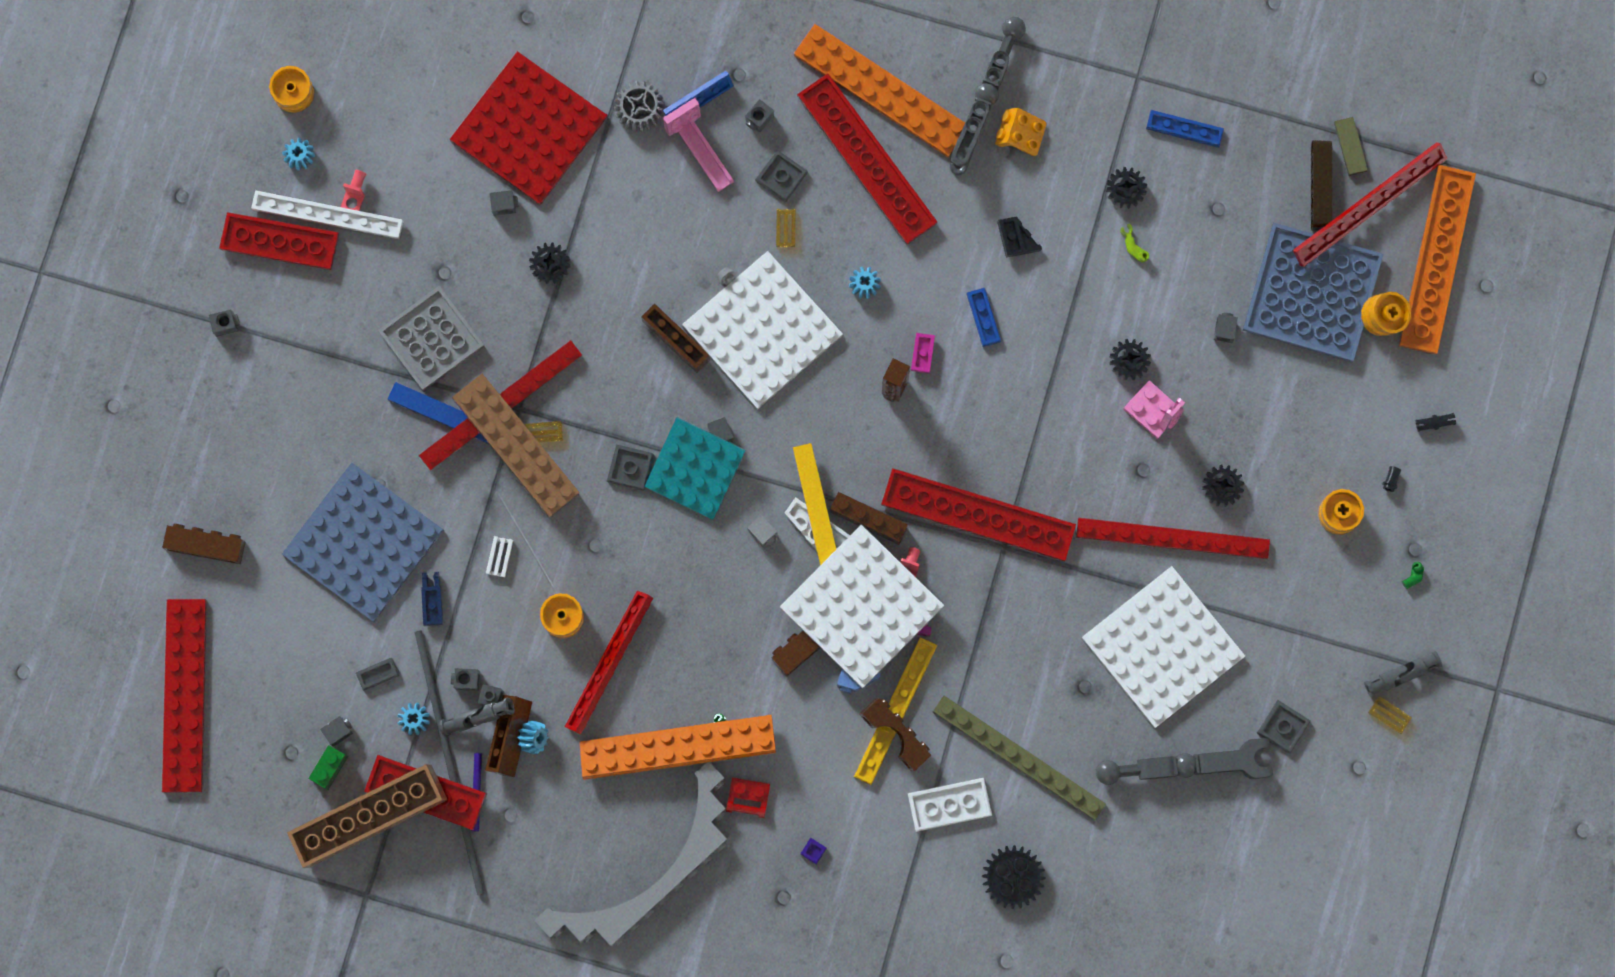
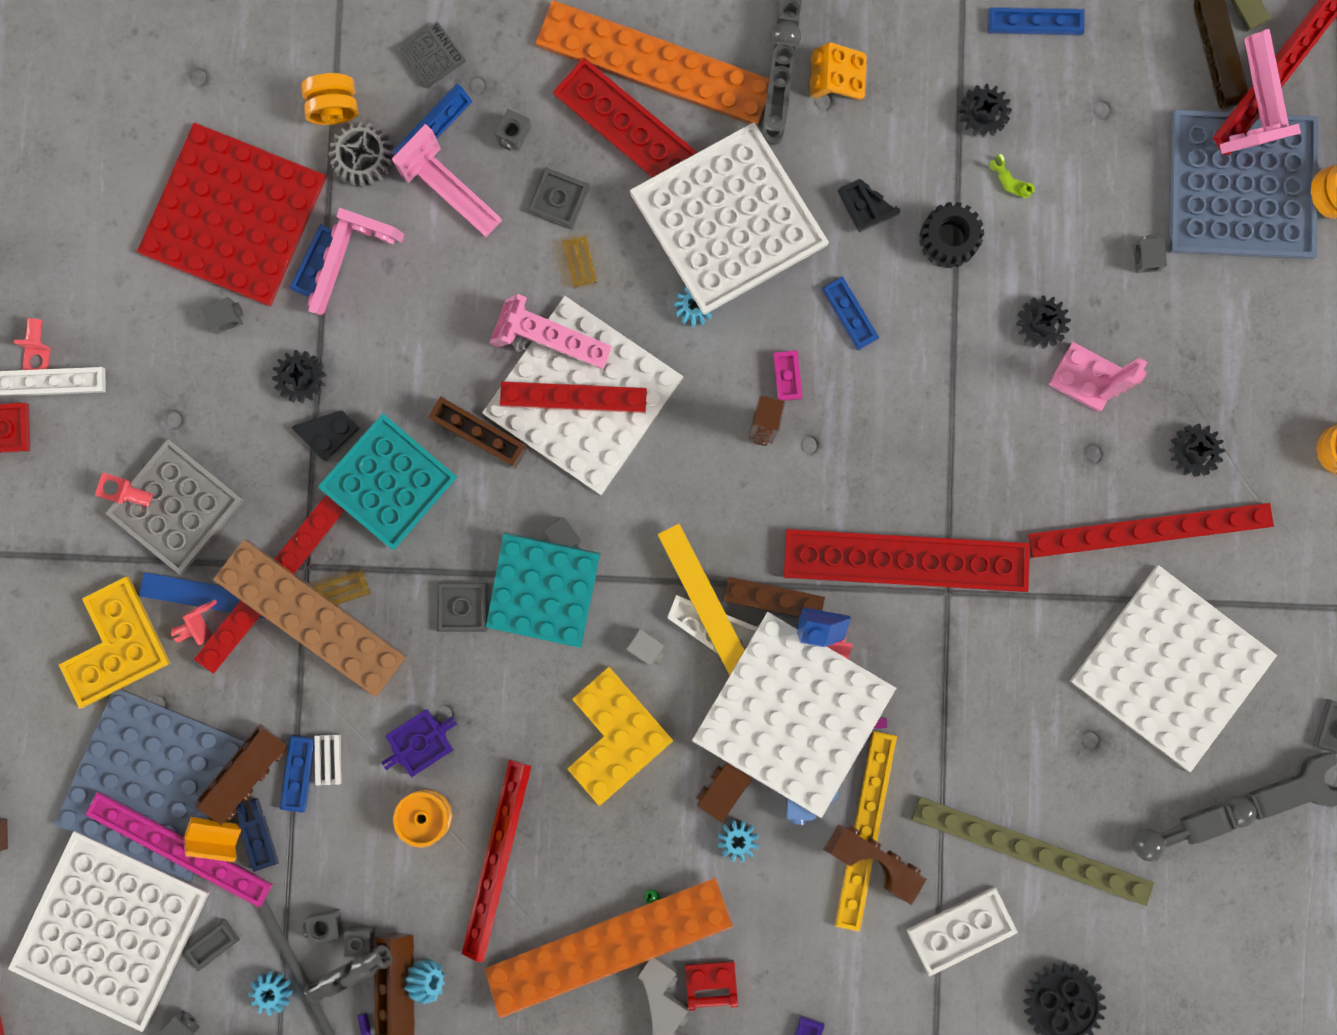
camera: 15 degrees left, 5 degrees up
none -> white plate [8,831,210,1032]
none -> yellow plate [59,577,171,709]
none -> dark pink tile [85,792,273,908]
none -> coral bracket [95,473,153,507]
none -> coral bracket [171,599,217,645]
none -> light orange panel [184,817,241,862]
none -> reddish brown brick [195,723,287,825]
none -> blue tile [279,735,315,813]
none -> blue tile [290,224,333,298]
none -> black wing [292,410,360,462]
none -> light orange wheel [301,73,359,125]
none -> bright pink bracket [308,208,405,315]
none -> teal plate [318,413,457,551]
none -> dark purple plate [381,709,458,778]
none -> dark grey tile [399,21,466,88]
none -> bright pink bracket [489,294,612,369]
none -> red plate [500,381,647,414]
none -> yellow plate [568,667,674,806]
none -> white plate [630,122,829,315]
none -> medium azure gear [717,820,759,862]
none -> blue slope [796,607,851,647]
none -> black tyre [919,202,984,268]
none -> bright pink bracket [1220,29,1301,154]

